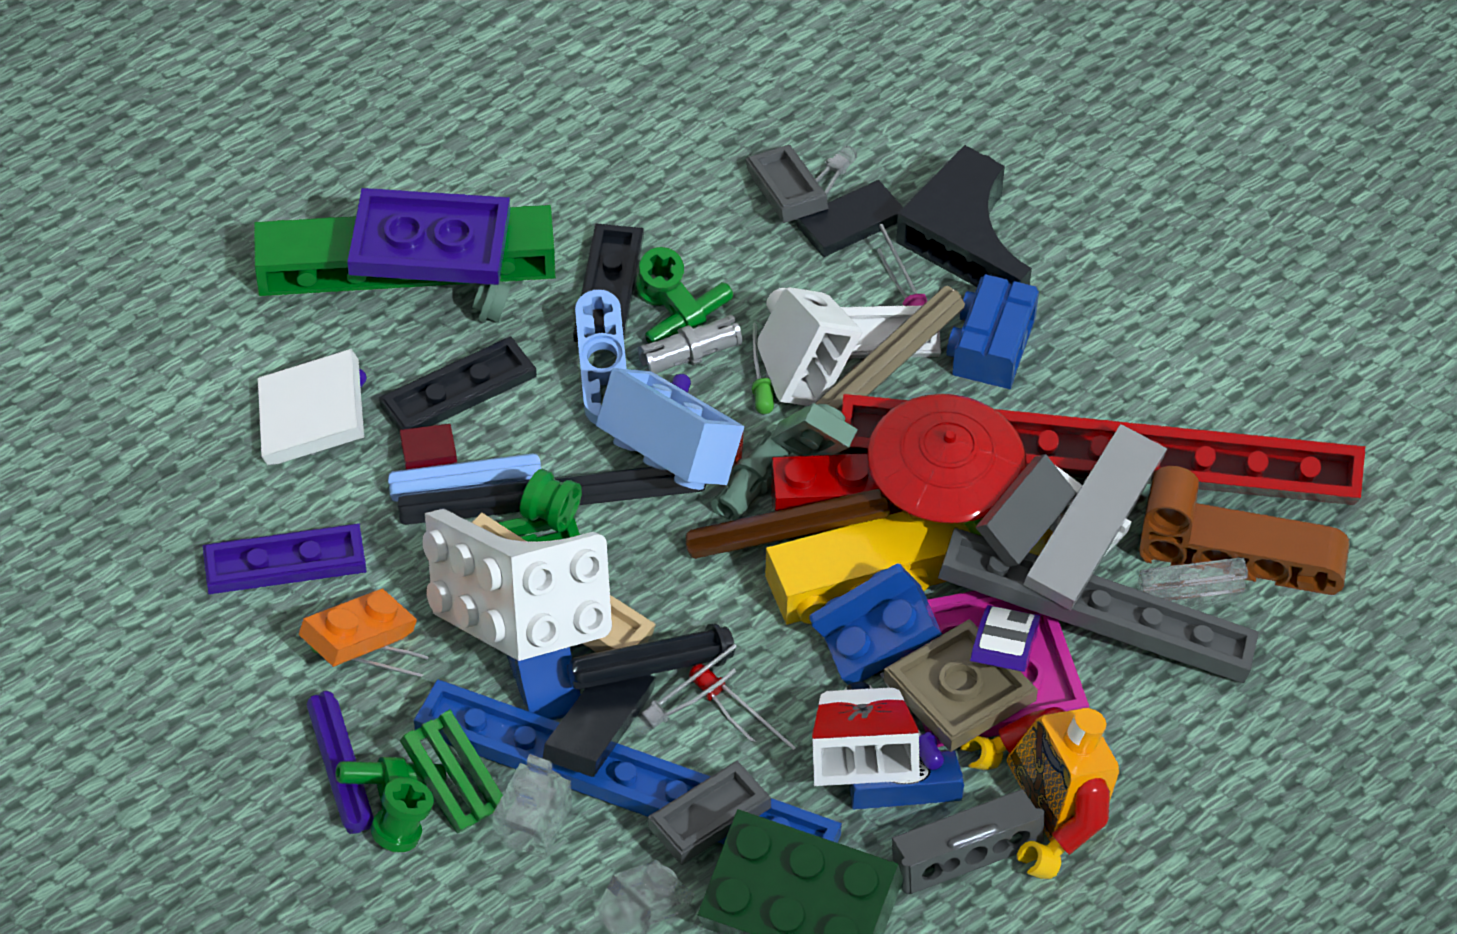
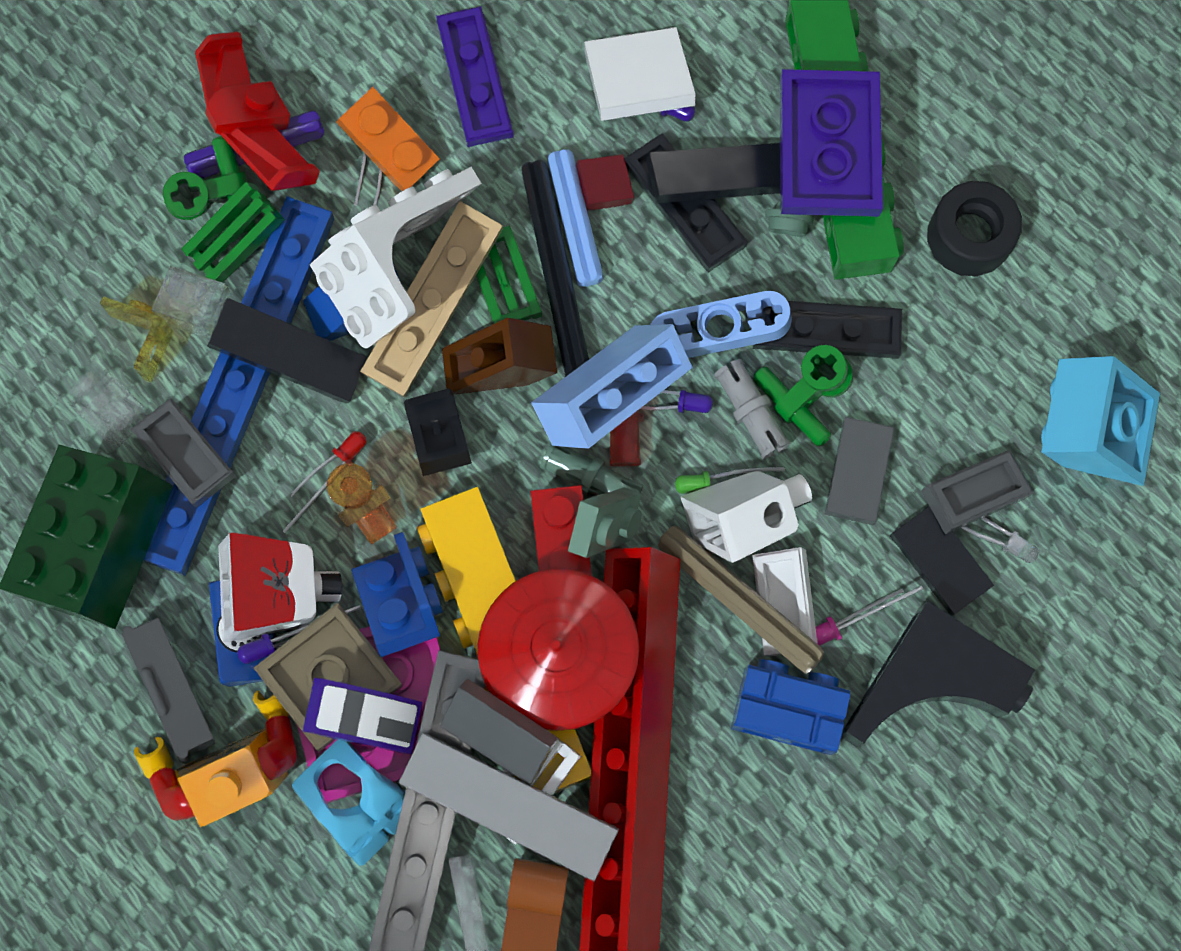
camera: 85 degrees right, 25 degrees up
green wheel [520,469,582,532] -> none
black axle [567,623,735,689] -> none
piece [630,644,737,737] -> none
reddish brown axle [685,489,891,559] -> none
none -> clear yellow bracket [100,296,174,383]
none -> red plate [195,32,320,191]
none -> medium azure piece [292,740,405,866]
none -> clear orange hips [327,463,397,545]
none -> black bracket [404,389,472,476]
none -> reddish brown slope [442,318,557,395]
none -> black tile [646,143,780,204]
none -> dark grey tile [824,417,894,525]
none -> black tyre [927,181,1022,277]
none -> medium azure slope [1041,356,1160,486]

